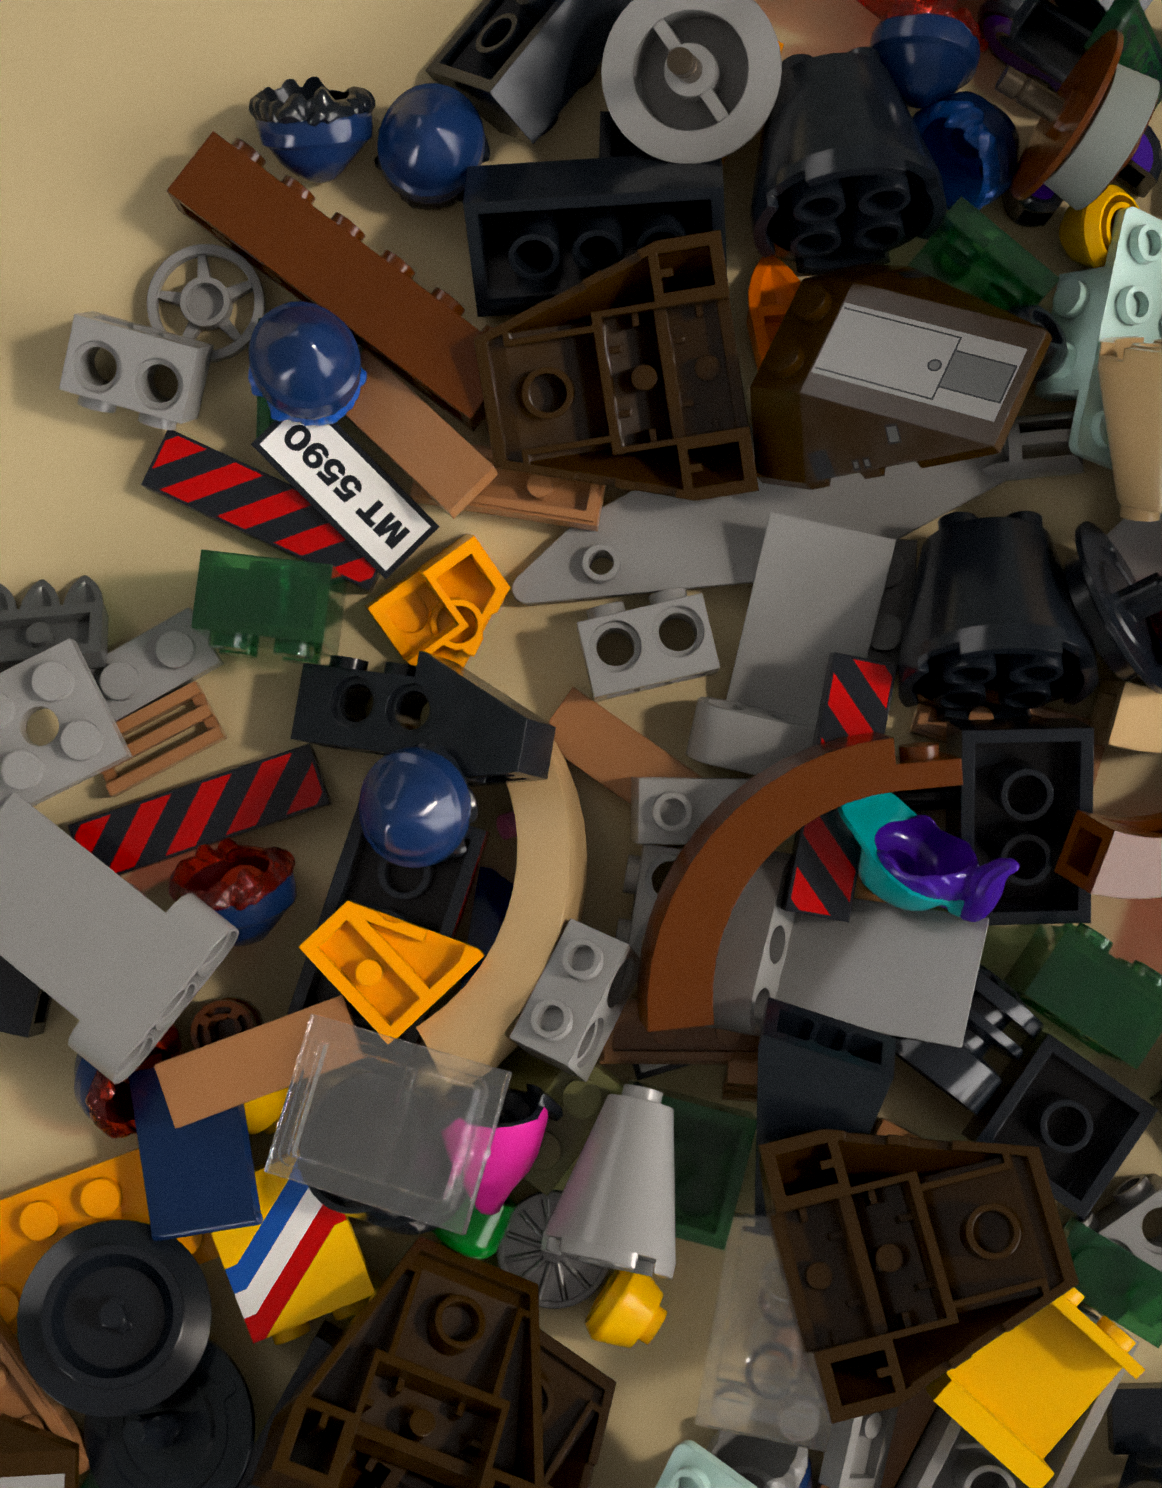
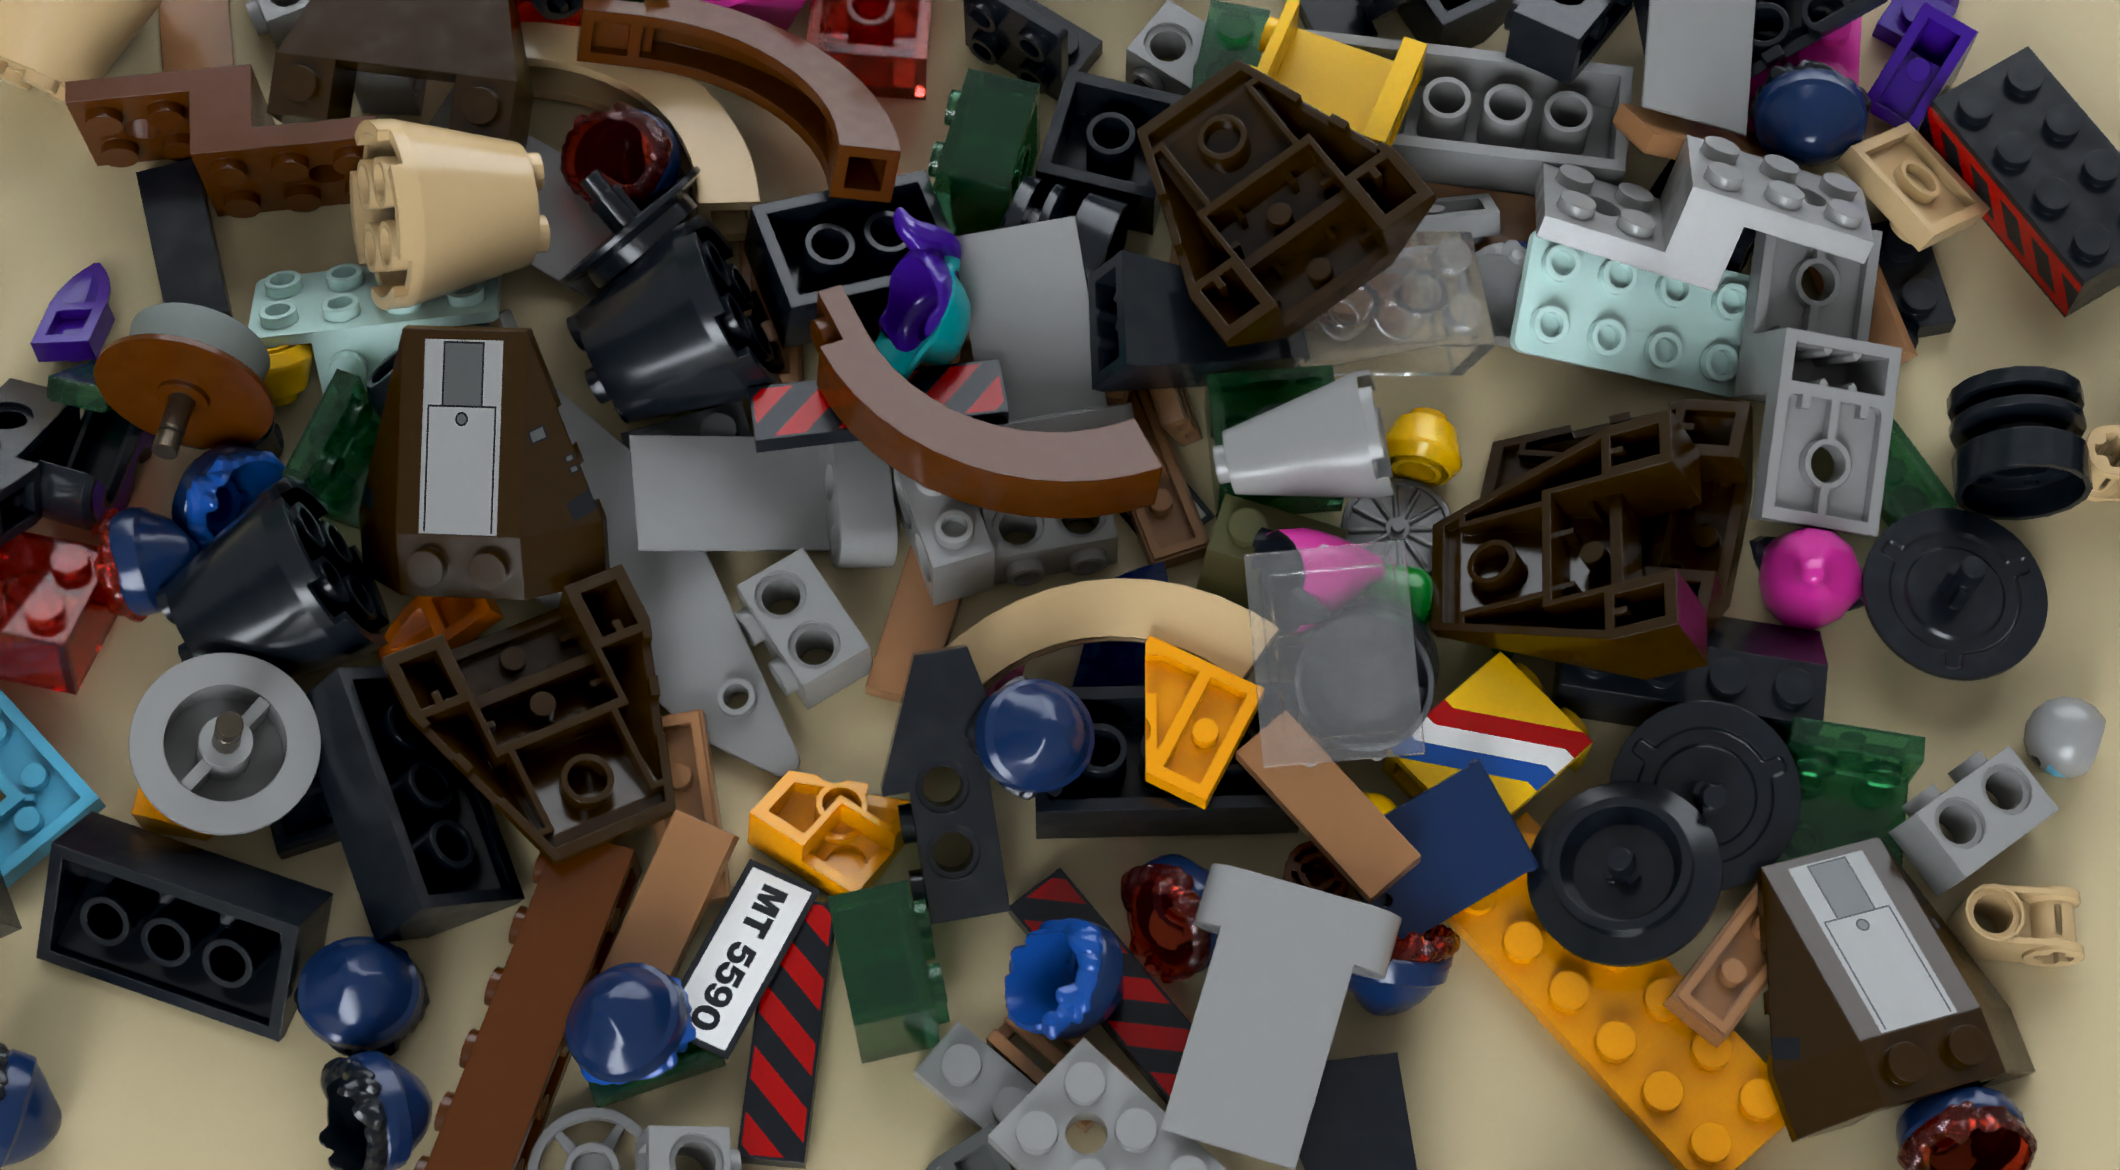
camera: 110 degrees left, 20 degrees down
light grey brick [509,918,640,1082] -> none
none -> blue hair [1004,918,1124,1040]

